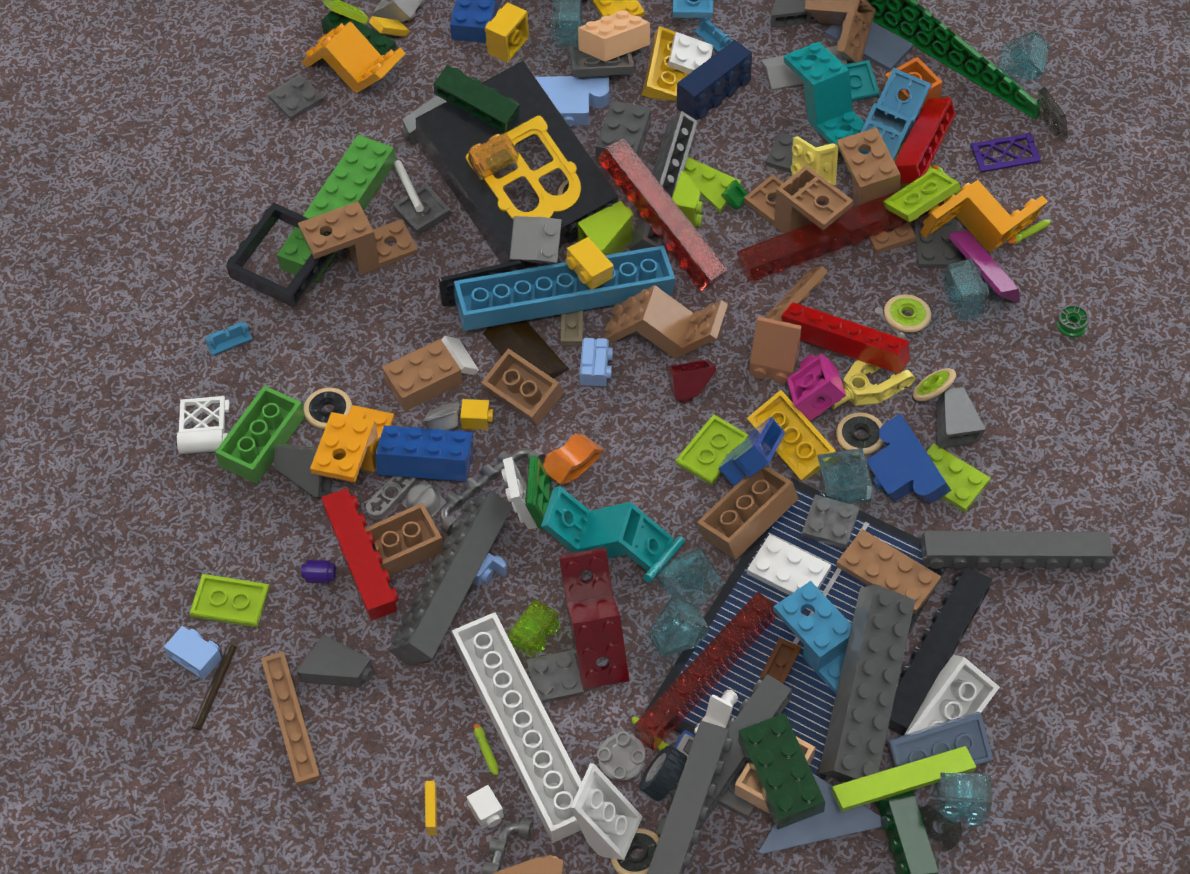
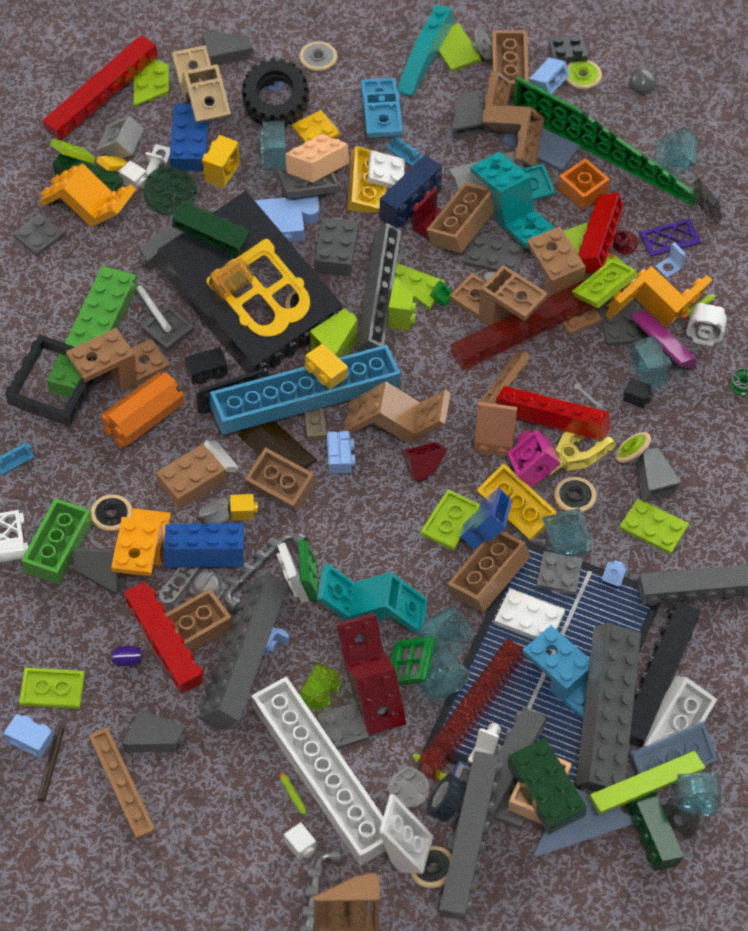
camera: 10 degrees left, 0 degrees up
yellow tile [425,780,437,836] -> none
light grey slope [509,216,561,265] -> none
orange brick [543,433,604,484] -> none
clear red brick [598,138,728,291] -> none
teal bar [643,536,685,582] -> none
reddish brown plate [760,638,801,685] -> none
light yellow bracket [791,136,838,186] -> none
medium nougat plate [836,529,941,615] -> none
dark azure bracket [860,67,932,160] -> none
blue brick [867,413,952,503] -> none
wheel [884,295,931,332] -> none
none -> orange brick [100,372,185,448]
none -> white brick [119,161,148,191]
none -> clear green tile [143,166,197,216]
none -> white bracket [145,144,170,179]
none -> black brick [185,347,228,384]
none -> green piece [390,636,436,686]
none -> dark red bracket [412,187,442,241]
none -> medium nougat brick [427,182,494,253]
none -> light blue bracket [602,560,629,586]
none -> dark red piece [613,230,638,255]
none -> black brick [623,377,654,409]
none -> light blue bracket [656,242,686,277]
none -> white brick [686,303,727,346]

